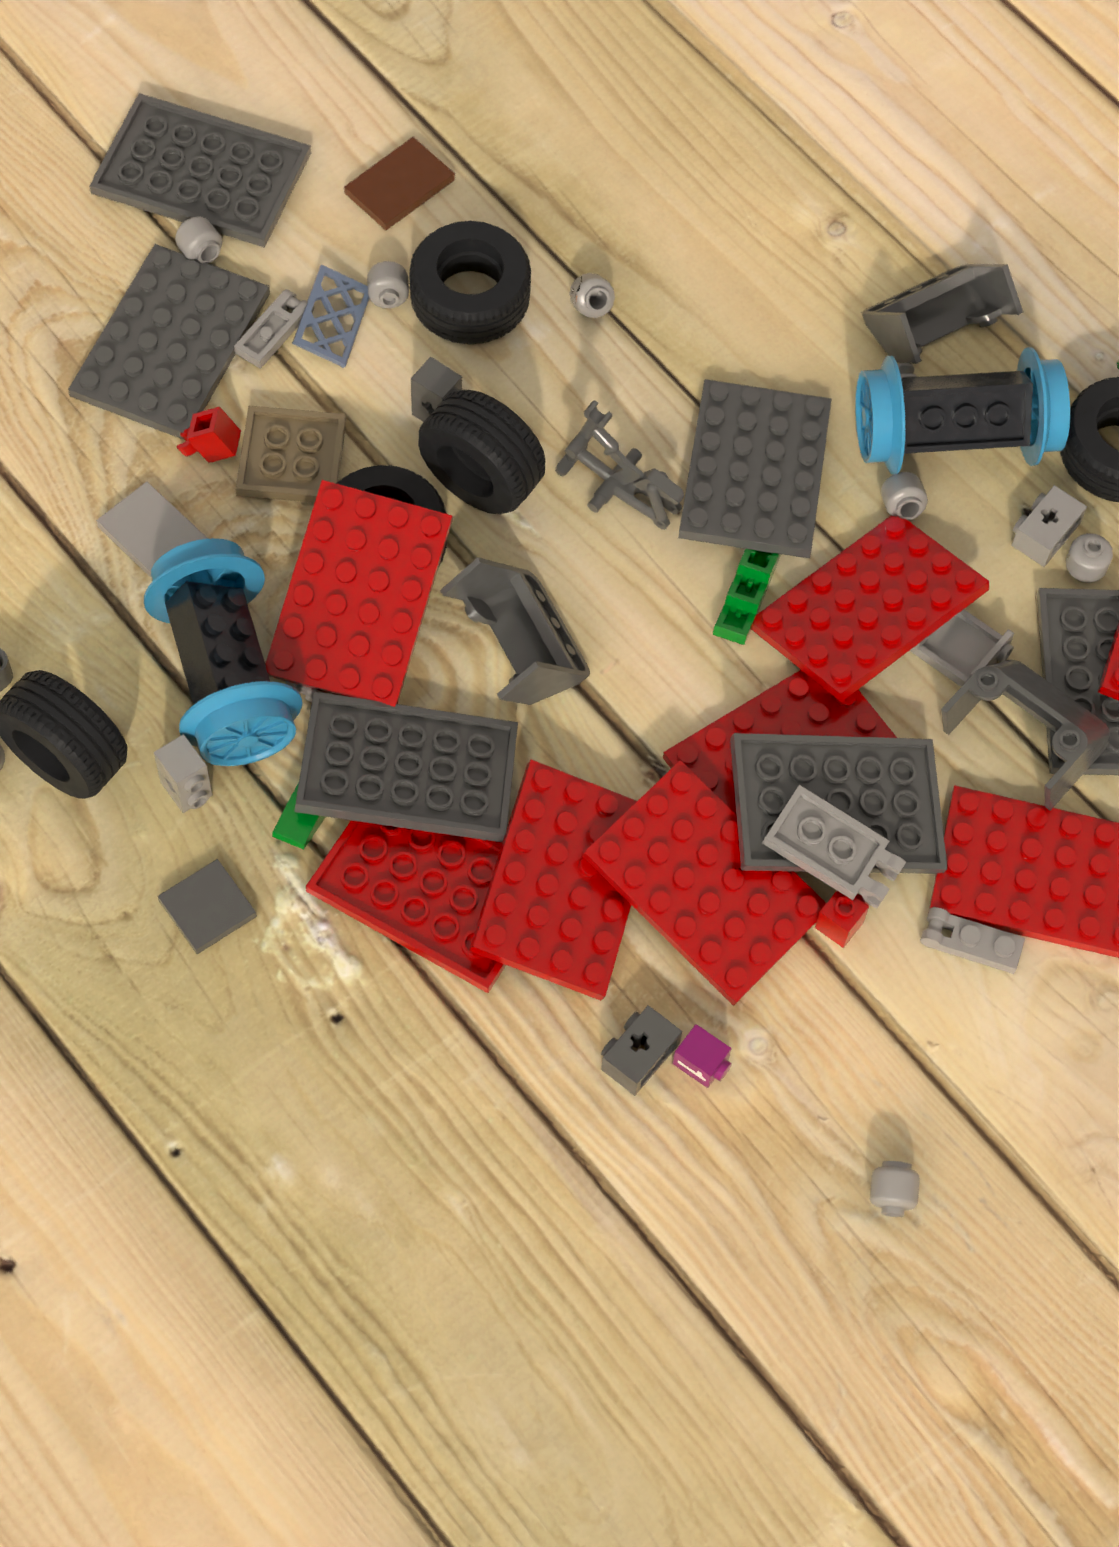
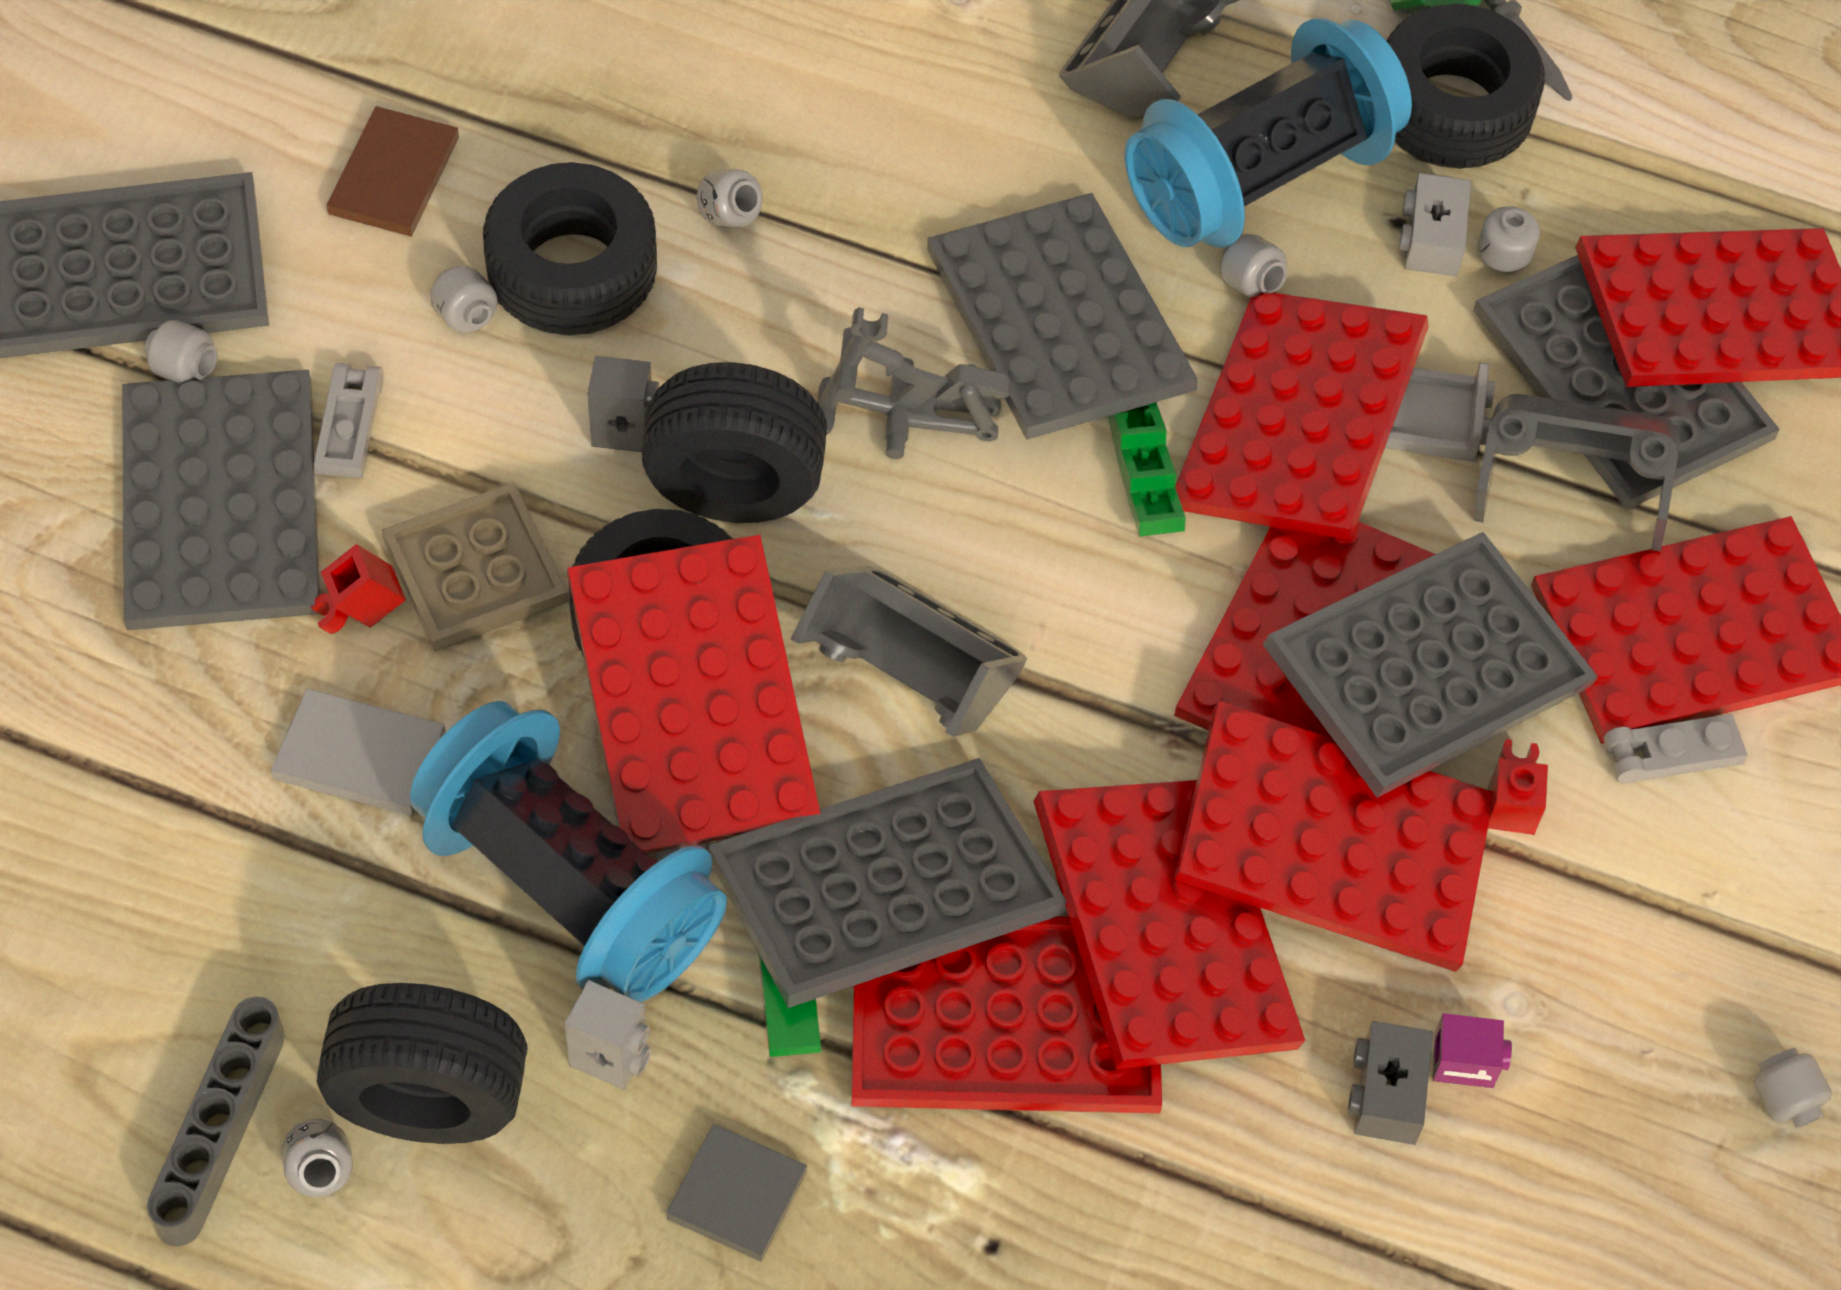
camera: 30 degrees left, 5 degrees down
sand blue window [292,264,369,368] -> none
light grey tile [762,785,906,908] -> none

